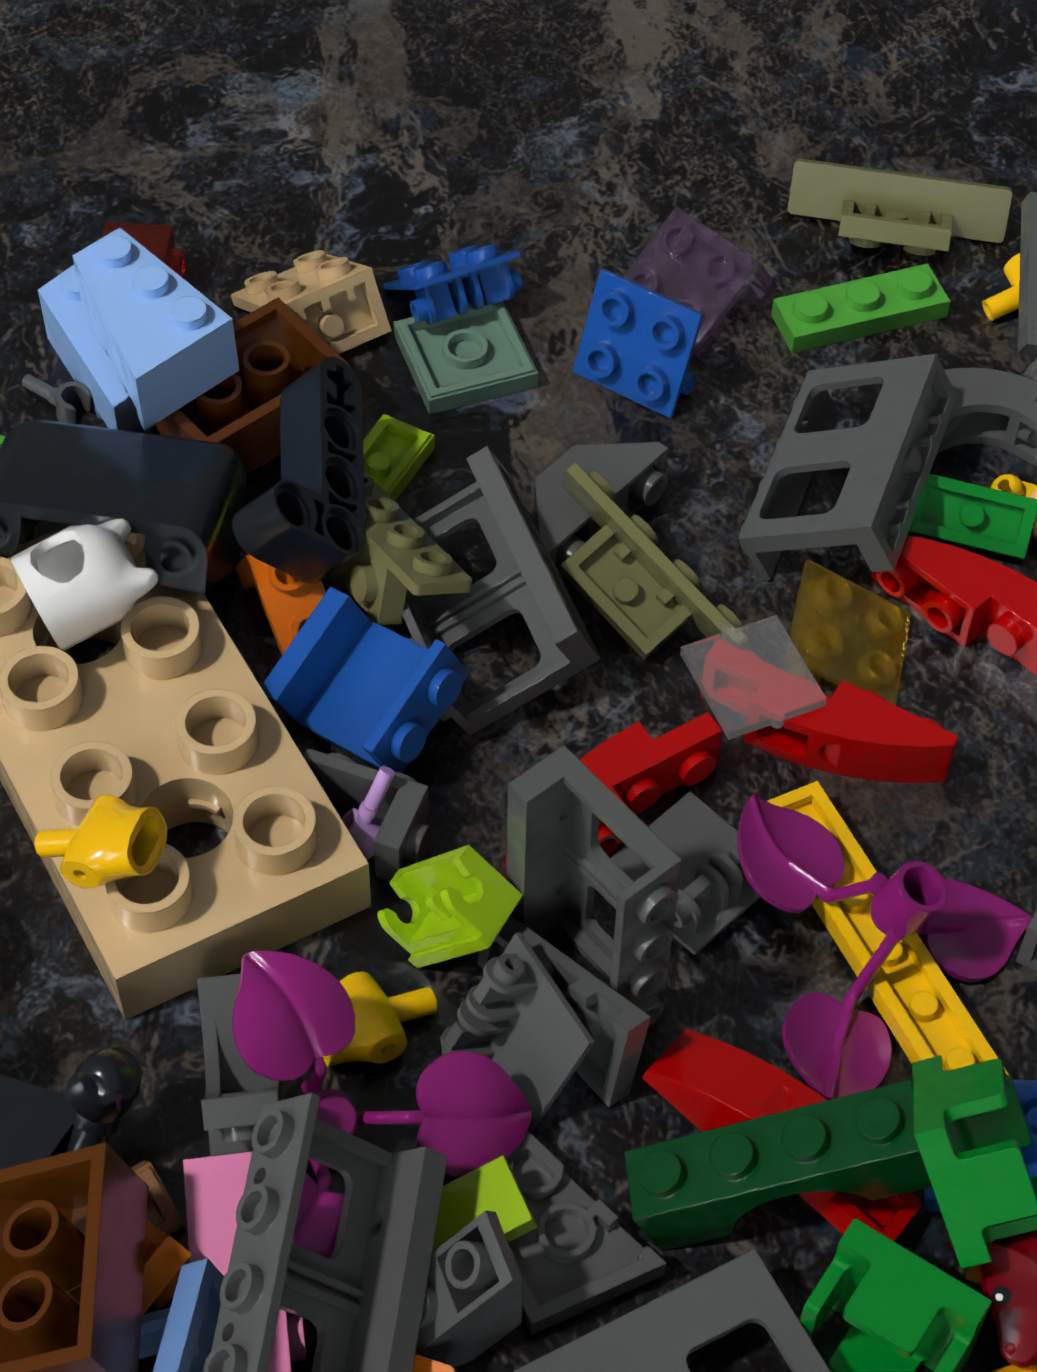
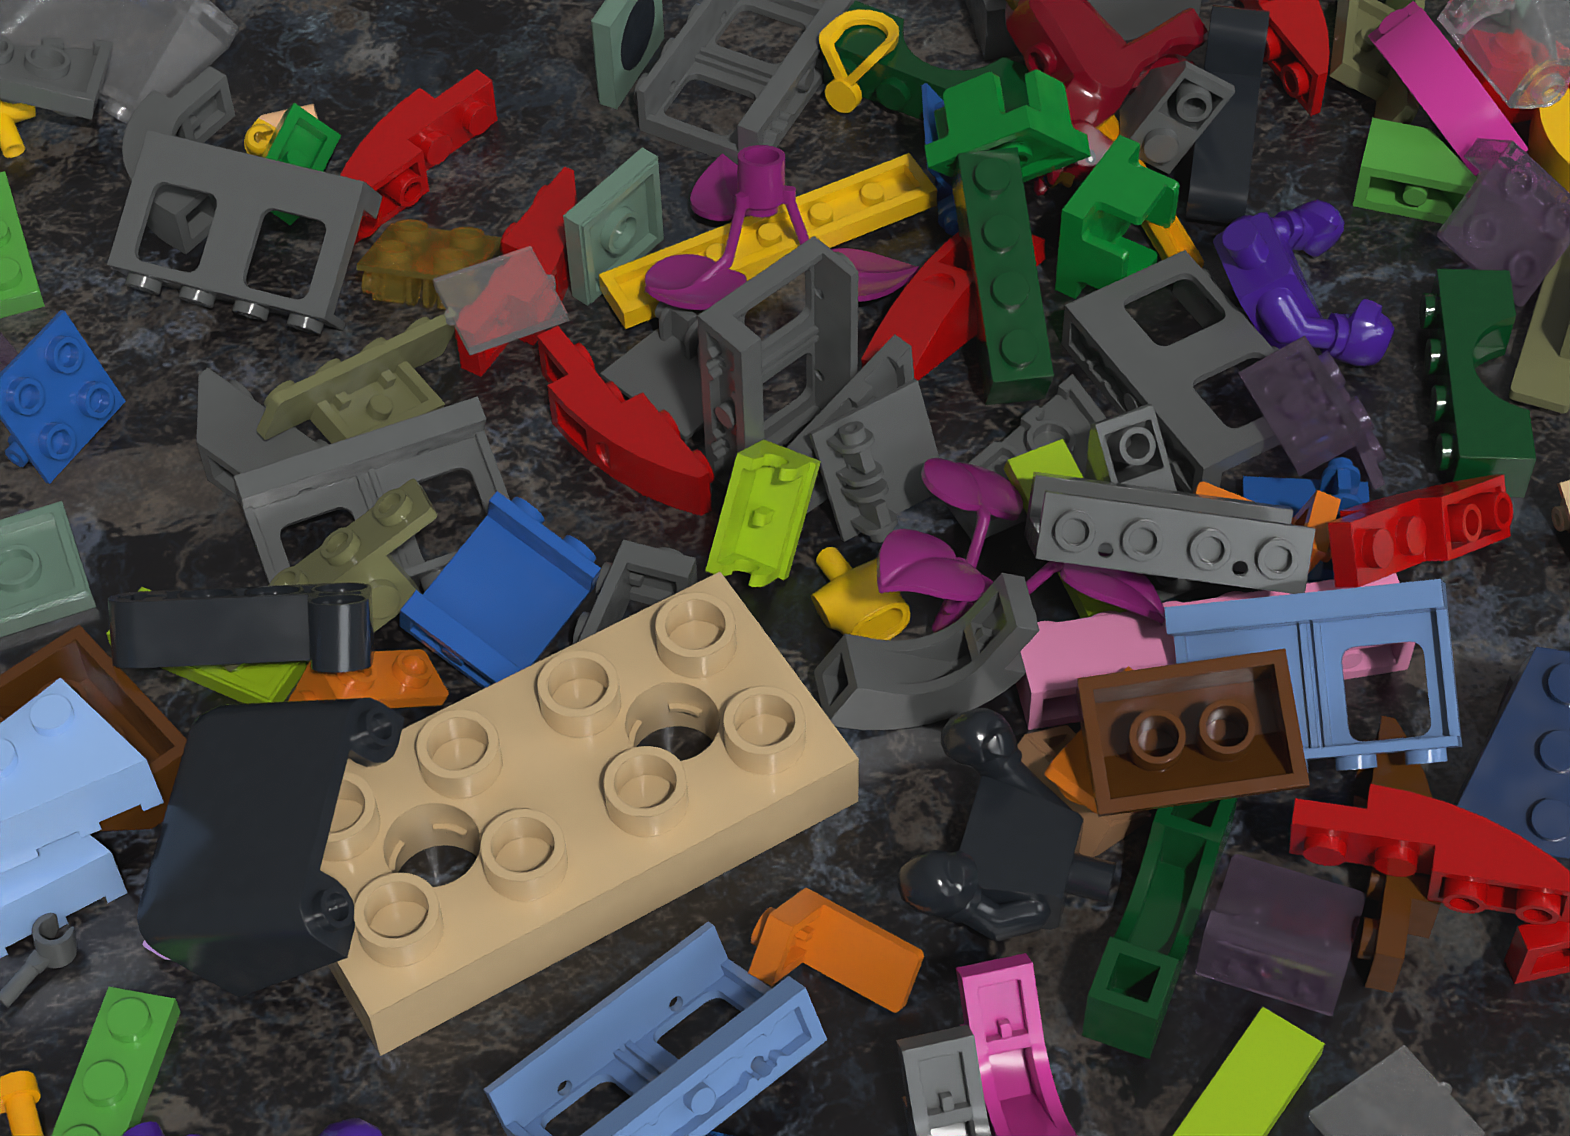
camera: 90 degrees left, 0 degrees up
white piece [10,519,159,651] -> none
yellow piece [35,795,167,889] -> none
lavender hand [342,766,395,860] -> none
none -> sand green tile [563,147,664,306]

